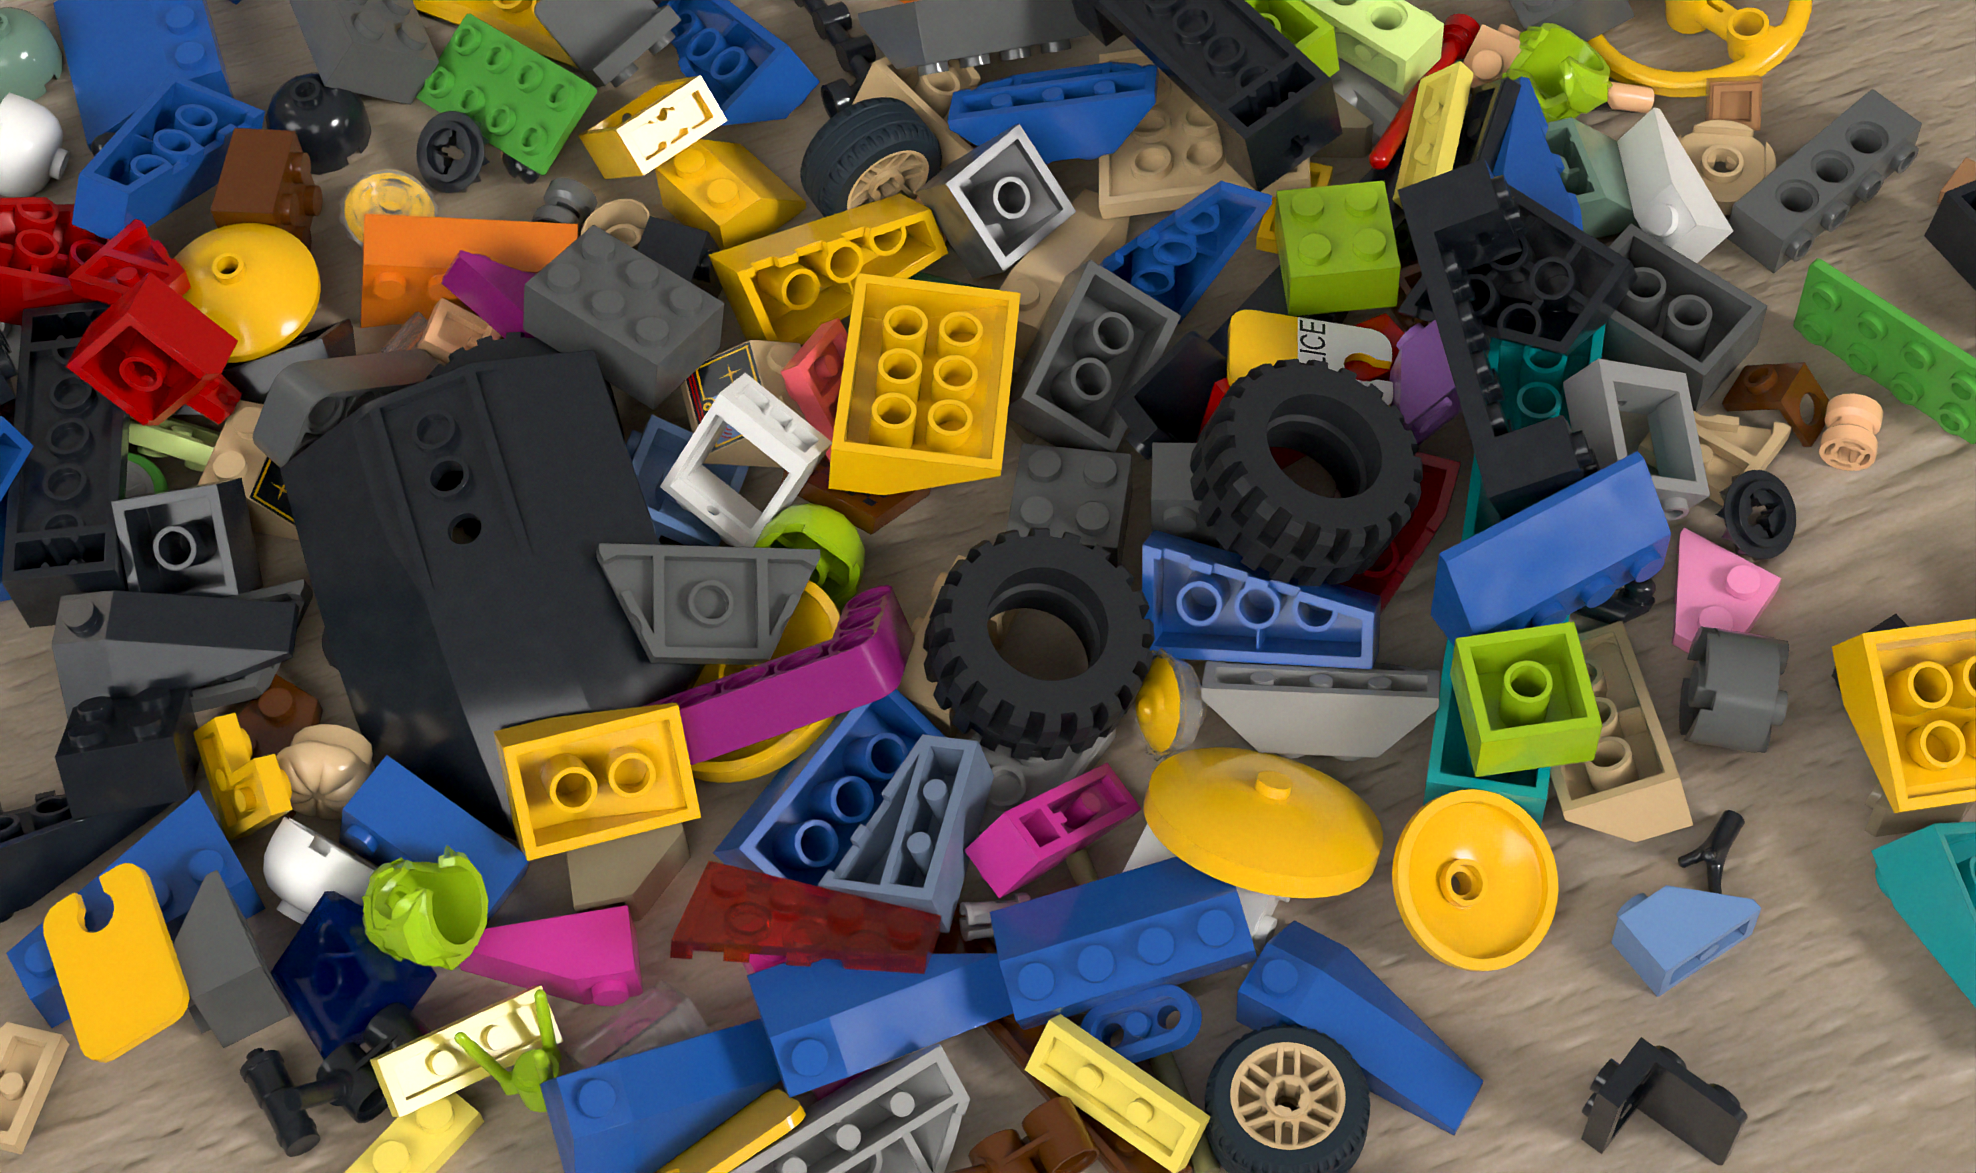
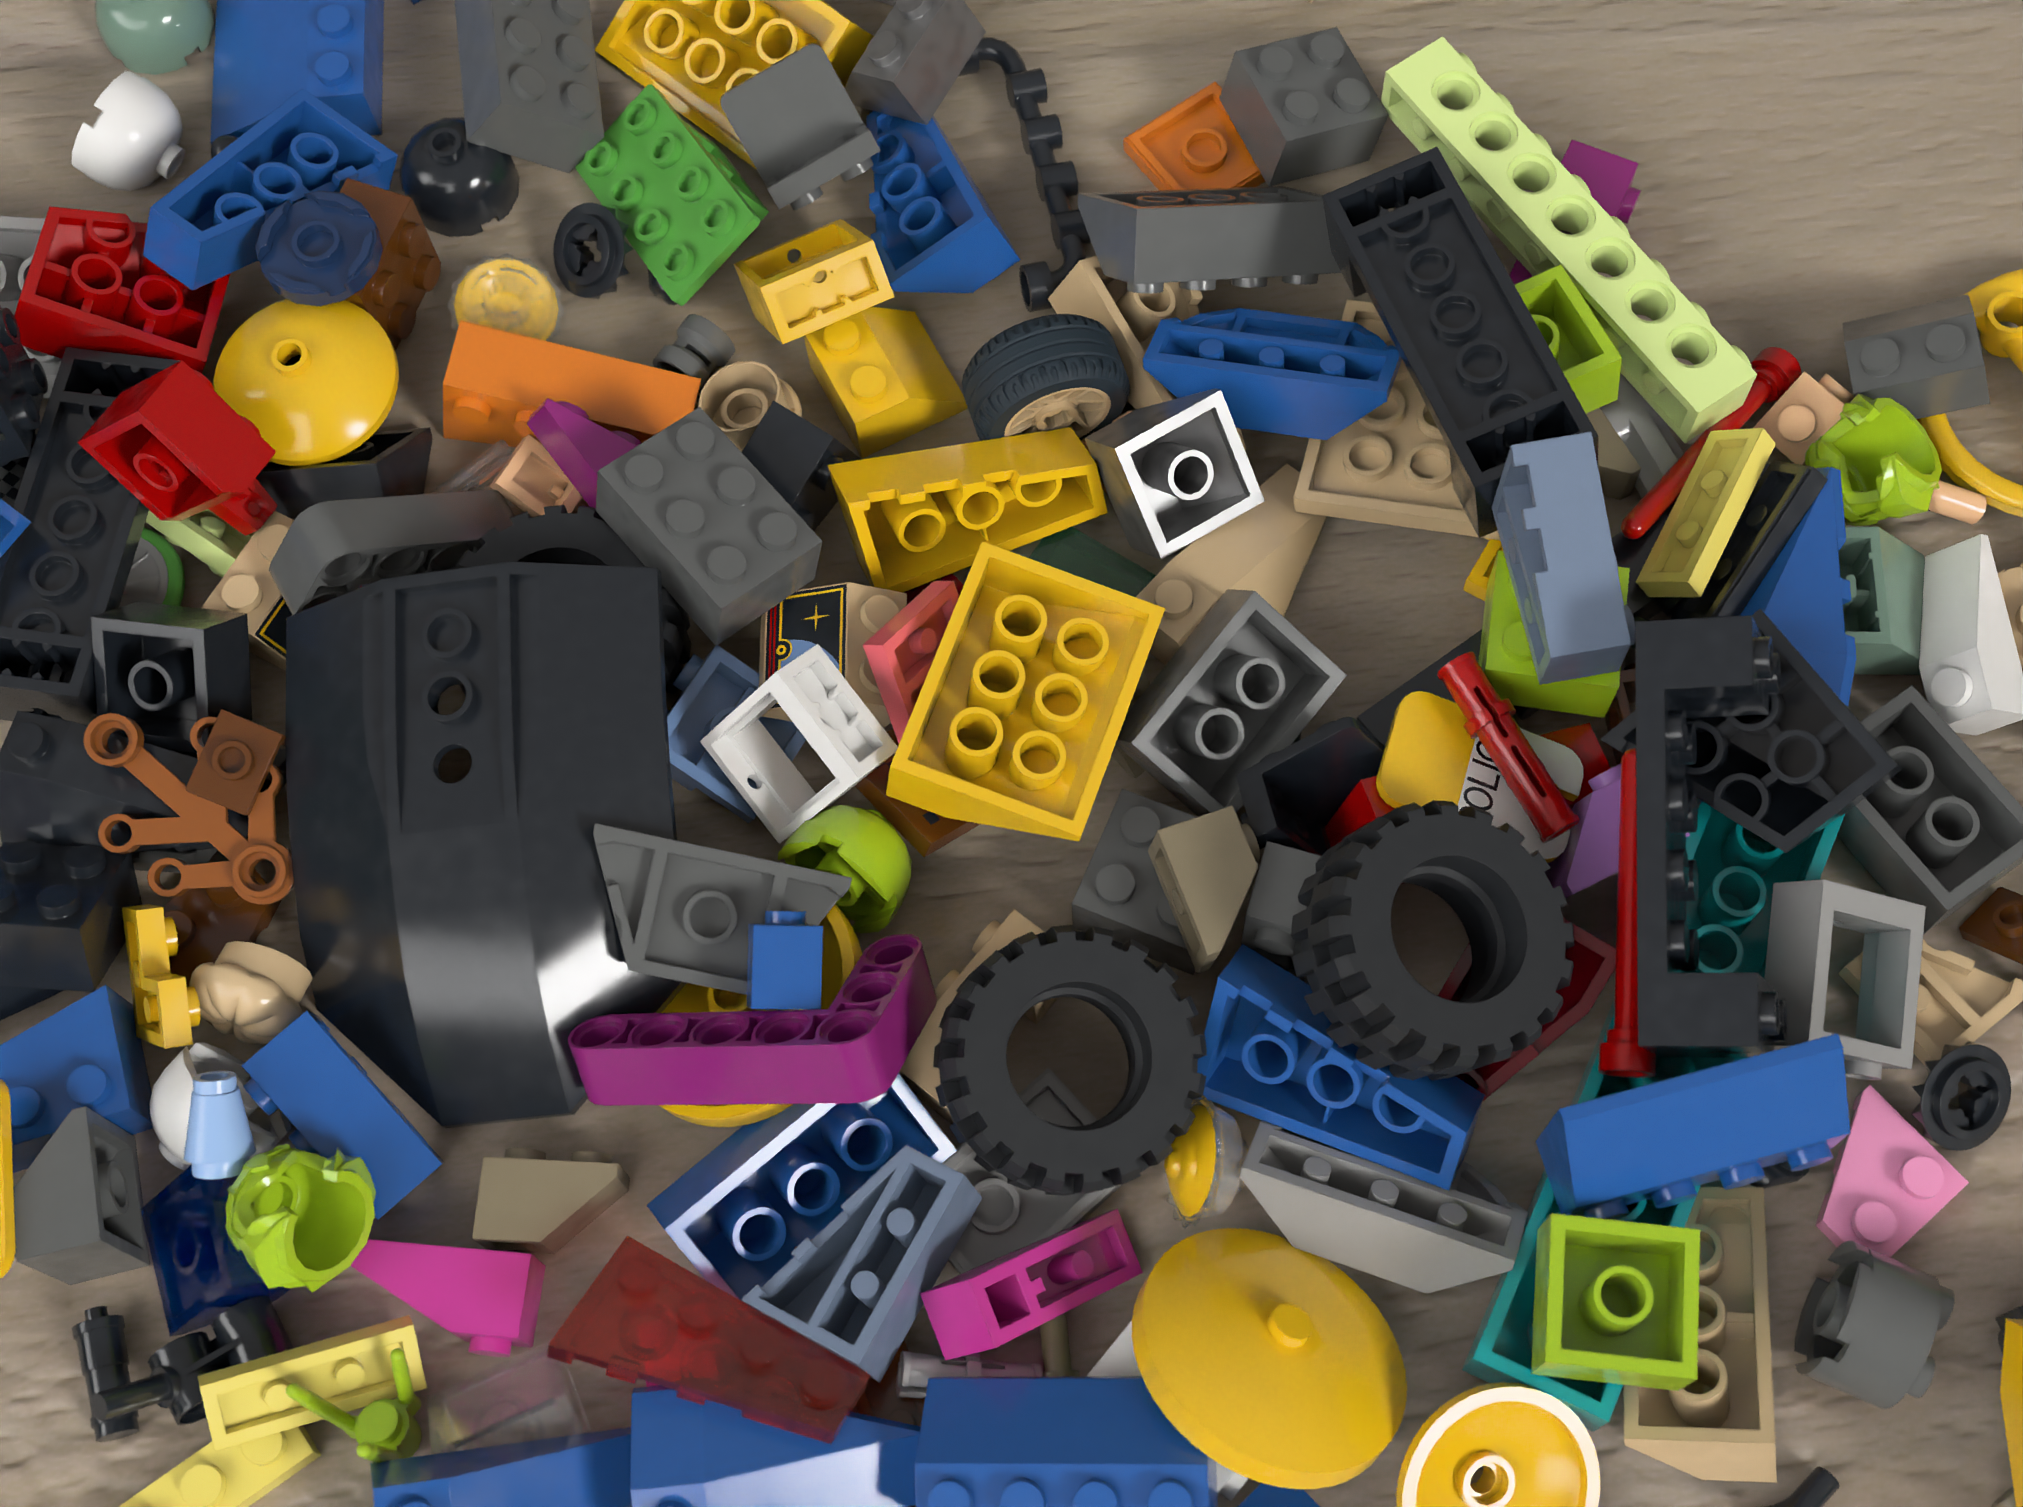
camera: 15 degrees right, 10 degrees up
red wing [68,219,191,305] -> none
yellow slope [493,703,701,861] -> none
blue wedge [1100,181,1272,324] -> none
none -> dark orange plant [84,713,294,905]
none -> light blue cone [184,1071,256,1179]
none -> reddish brown bracket [186,709,286,816]
none -> dark blue tile [256,190,383,306]
none -> blue brick [746,911,823,1010]
none -> dark tan slope [1148,805,1260,973]
none -> red pin [1437,652,1580,843]
none -> sand blue wedge [1492,432,1635,685]
none -> red piece [1599,748,1657,1078]

